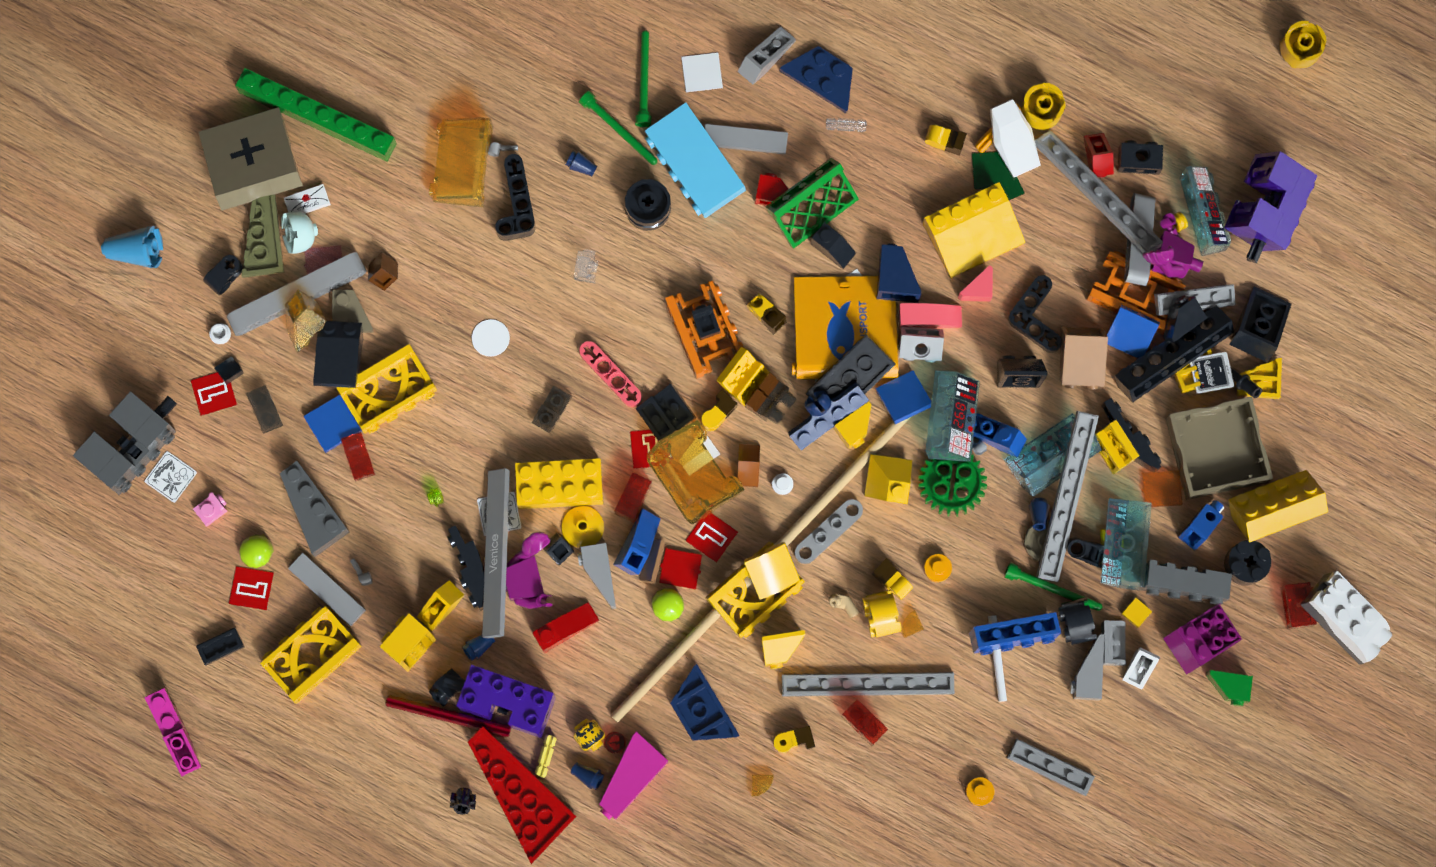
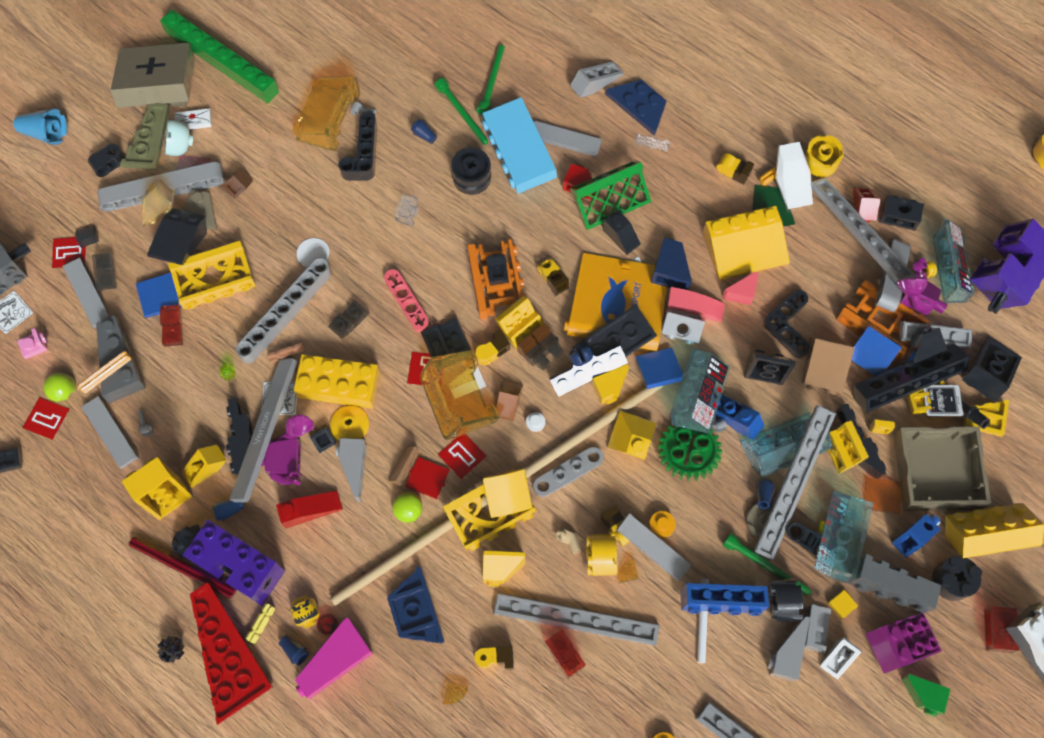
camera: 15 degrees right, 10 degrees down
white plate [209,323,231,344] -> none
yellow fence [260,606,362,704] -> none
blue slope [613,509,660,575] -> none
clear red brick [614,472,652,523] -> none
white sticker [682,53,723,92] -> none
none -> light grey tile [63,258,110,328]
none -> axle [78,351,131,393]
none -> light grey beam [236,258,331,363]
none -> nougat axle [267,342,305,363]
none -> light grey tile [616,514,691,581]
none -> yellow tile [869,420,895,435]

